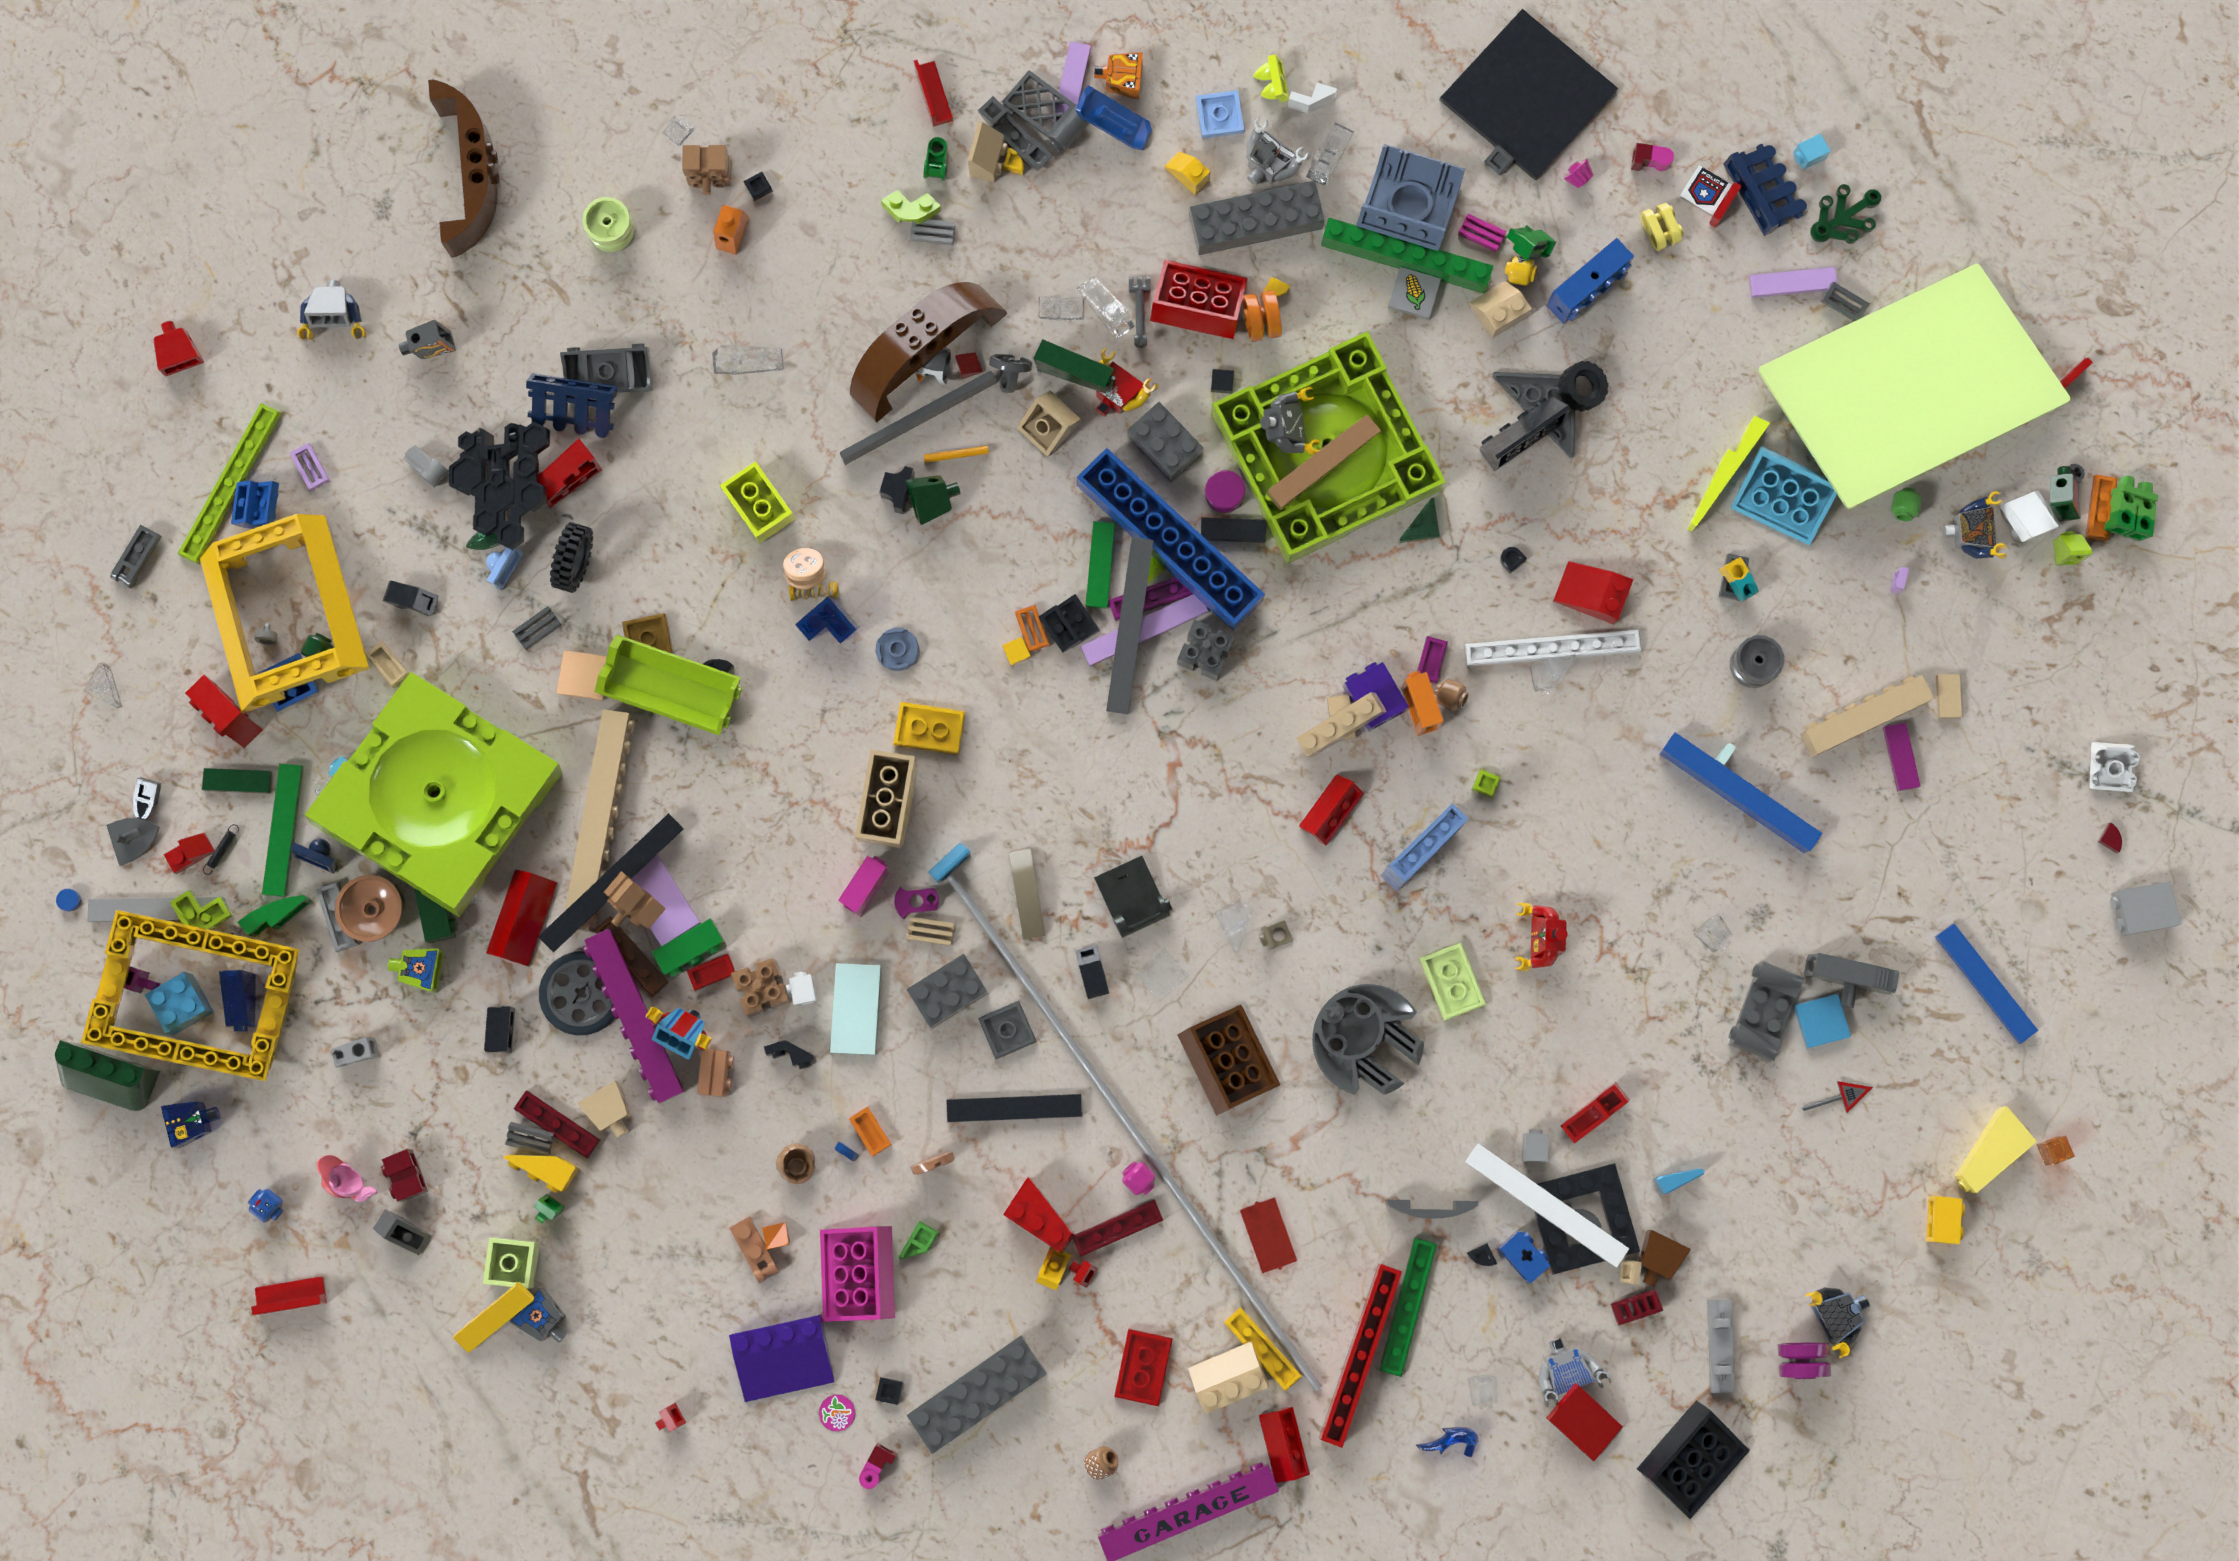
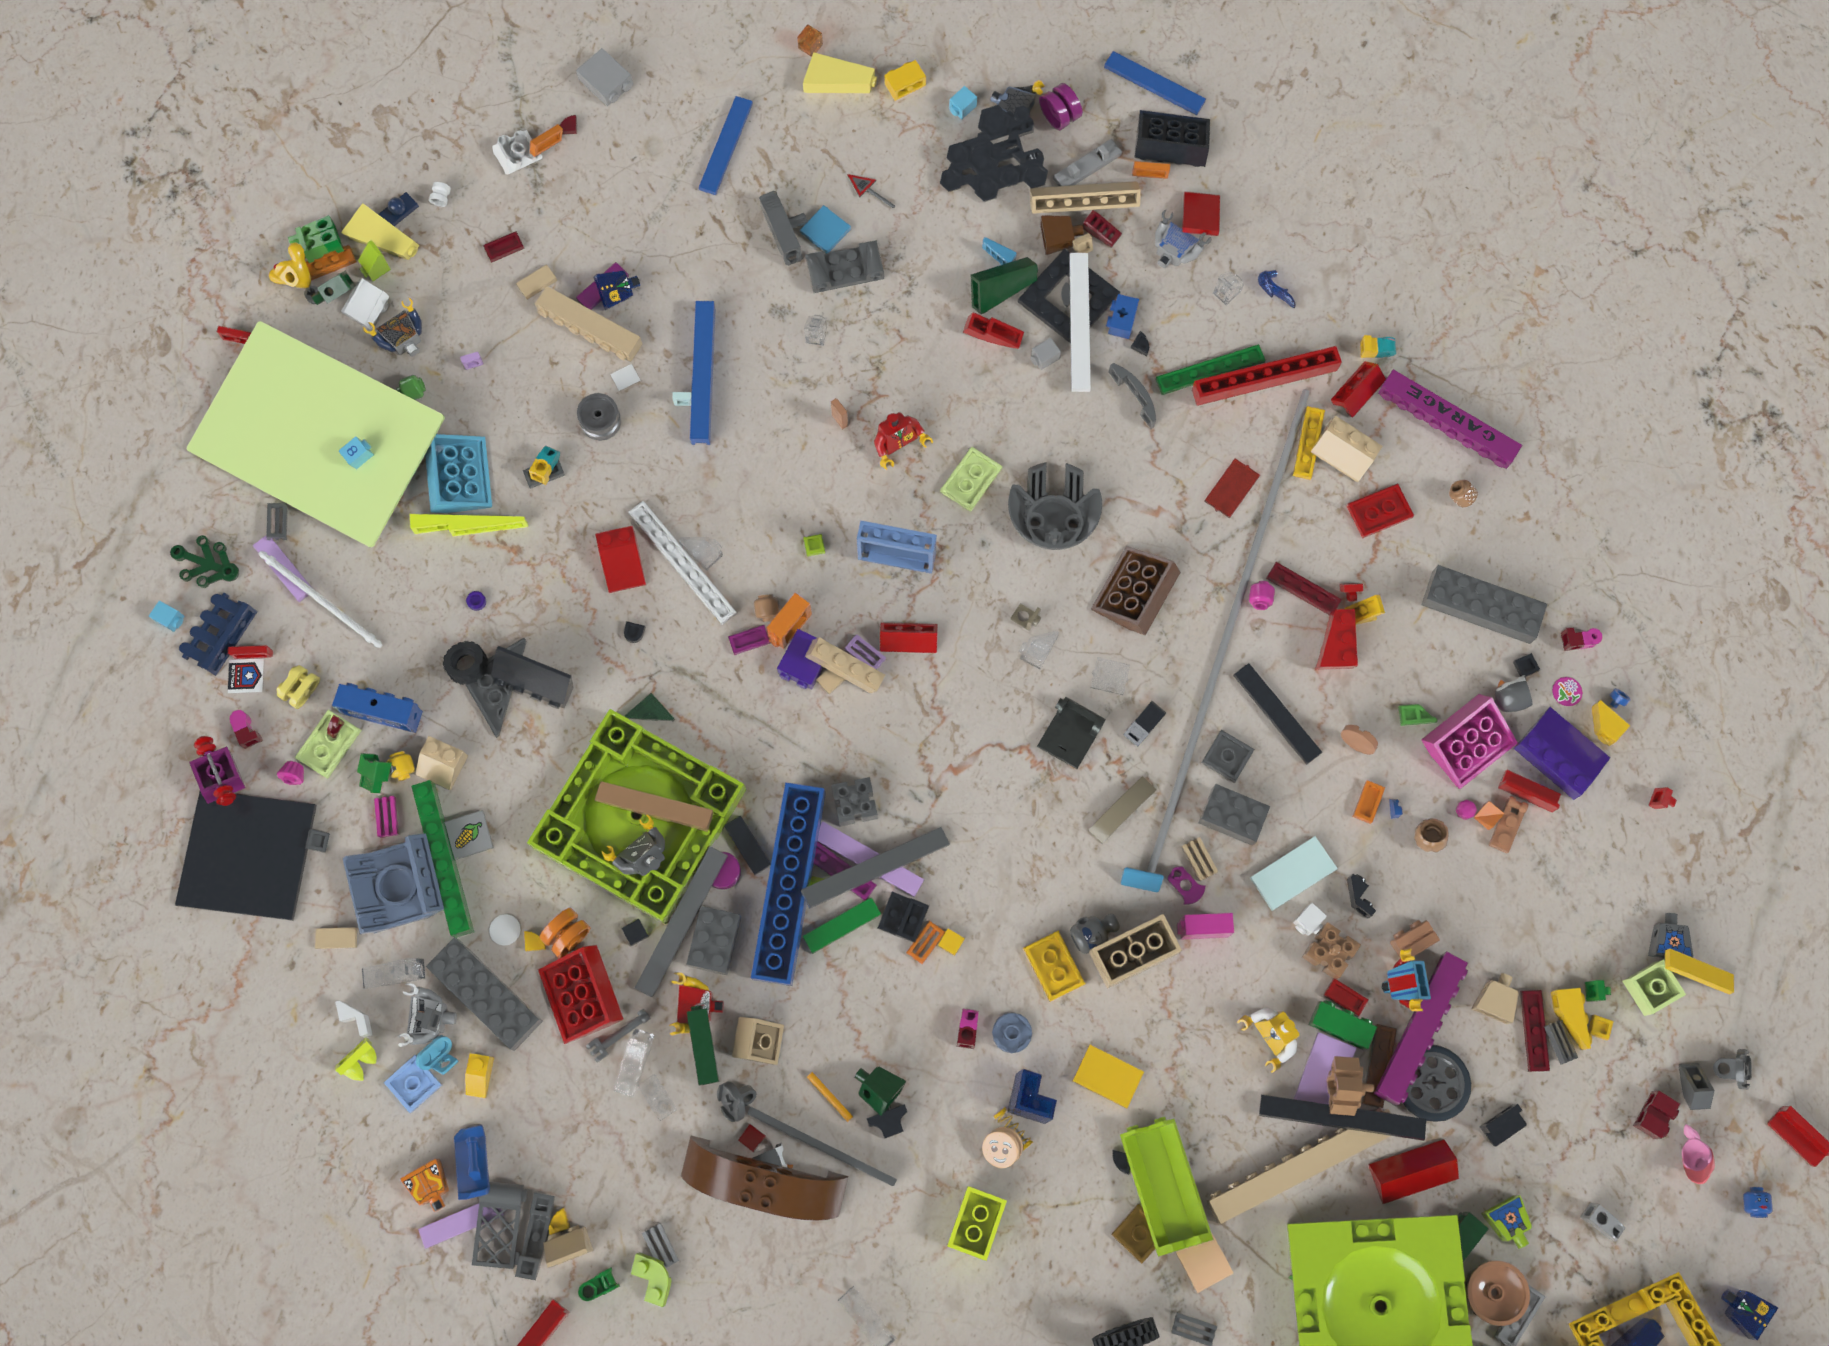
camera: 125 degrees left, 5 degrees down
none -> magenta brick [189,736,246,806]
none -> white hose [259,551,382,648]
none -> yellow head [269,242,311,289]
none -> yellowish green tile [295,710,362,779]
none -> tan tile [315,927,357,949]
none -> dark red tile [327,715,344,738]
none -> medium azure brick [339,436,374,469]
none -> light yellow slope [341,203,419,260]
none -> dark blue tile [378,192,419,226]
none -> medium azure bracket [416,1035,458,1075]
none -> white wheel [429,182,451,207]
none -> dark purple tile [466,591,486,611]
none -> dark red tile [483,231,525,263]
none -> white sticker [489,914,521,946]
none -> orange tile [530,124,563,157]
none -> clear blue torso [593,271,640,311]
none -> white sticker [610,364,641,391]
none -> dark grey tile [635,846,728,997]
none -> nougat tile [831,398,848,430]
none -> lavender tile [844,634,886,670]
none -> black piece [940,105,1048,202]
none -> medium azure brick [949,86,977,119]
none -> leg [956,1009,979,1049]
none -> dark green slope [970,257,1038,314]
none -> tan brick [1030,181,1141,214]
none -> dark grey piece [1070,914,1120,954]
none -> yellow tile [1072,1045,1144,1109]
none -> blue tile [1104,51,1206,115]
none -> orange tile [1132,161,1170,179]
none -> torso [1237,1007,1300,1073]
none -> leg [1360,335,1396,358]
none -> dark pink tile [1456,800,1477,820]
none -> dark grey piece [1494,675,1533,712]
none -> red panel [1498,769,1561,812]
none -> yellow tile [1588,1015,1614,1041]
none -> yellow slope [1592,700,1630,746]
none -> blue tile [1610,688,1631,709]
none -> dark grey tile [1713,1049,1752,1090]

